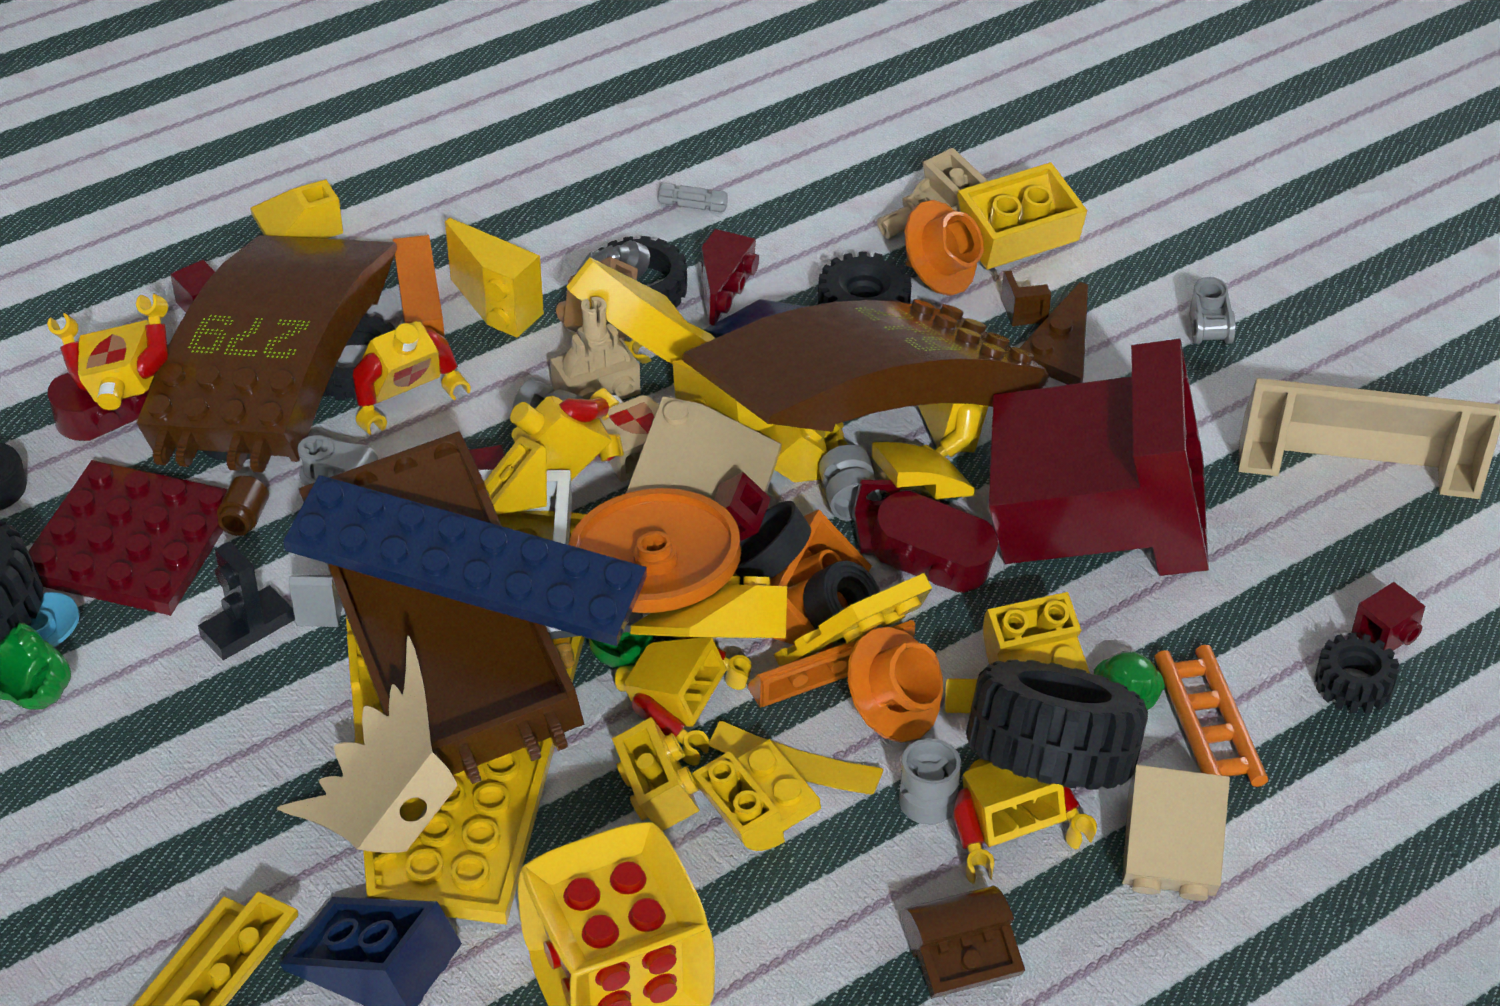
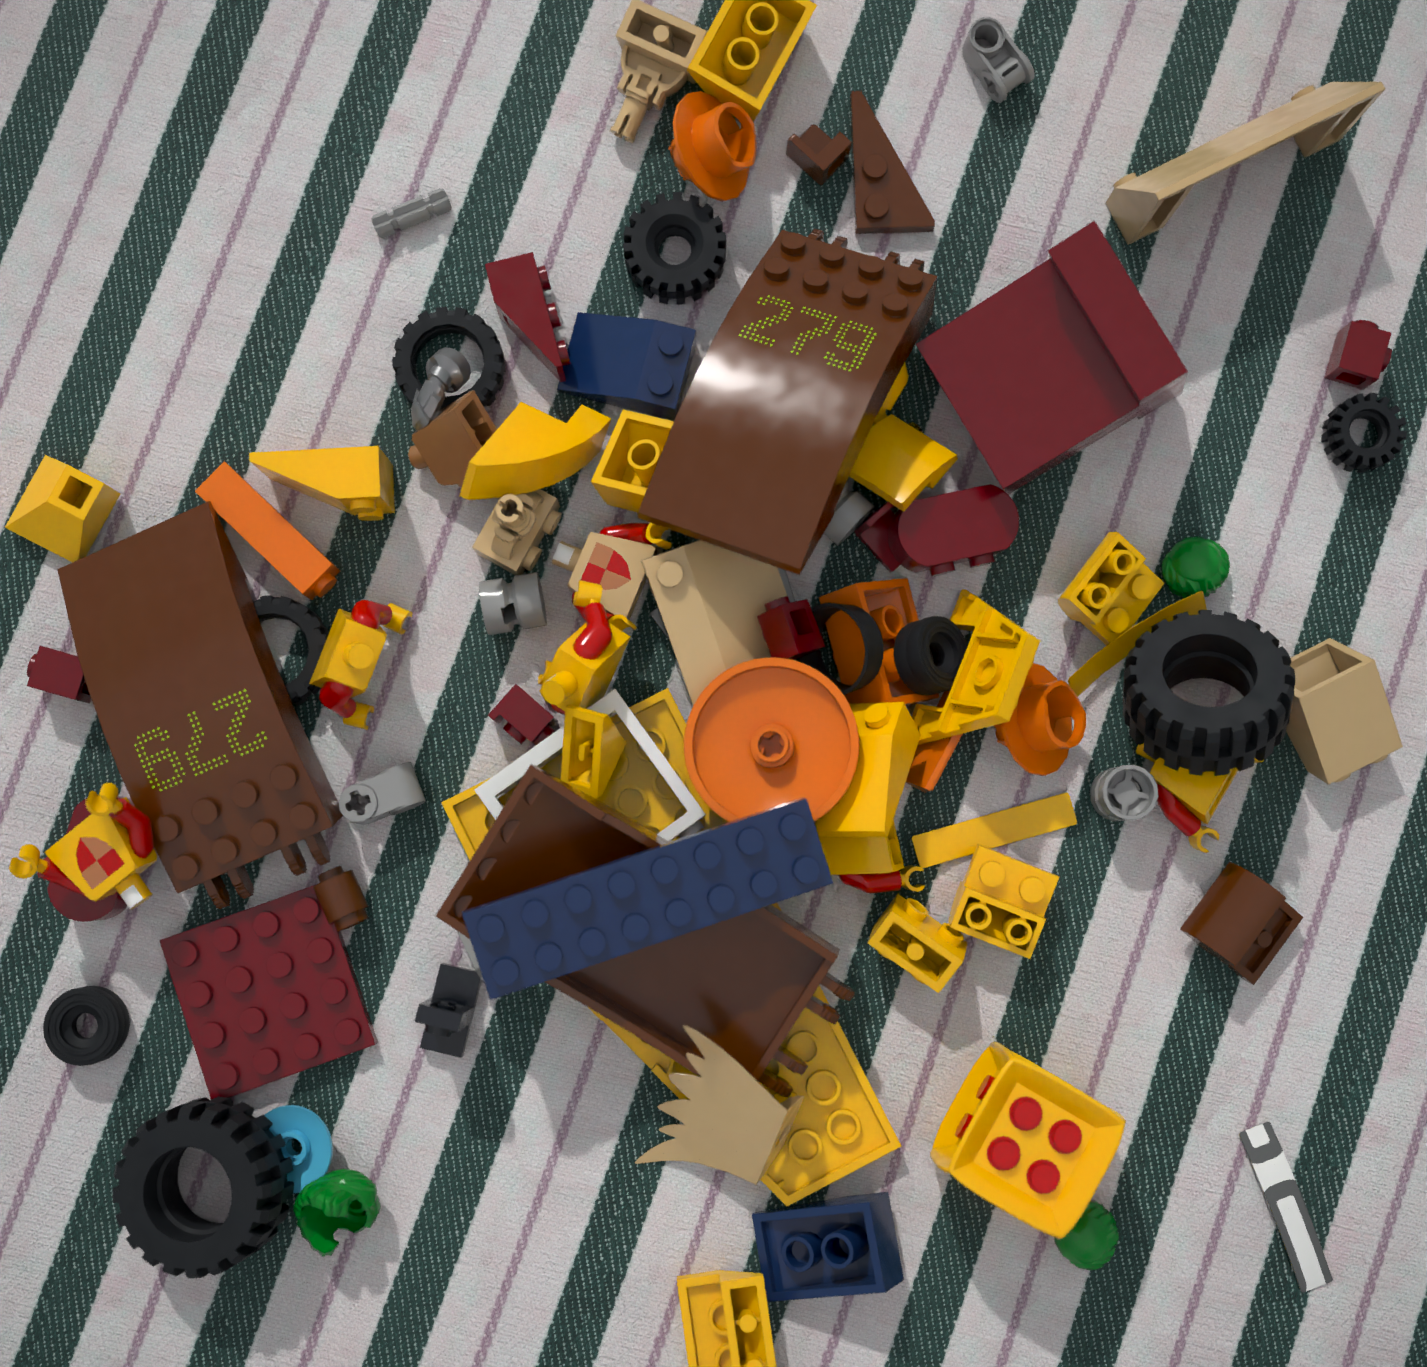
camera: 40 degrees left, 40 degrees up
orange bar [1154,645,1268,787] -> none

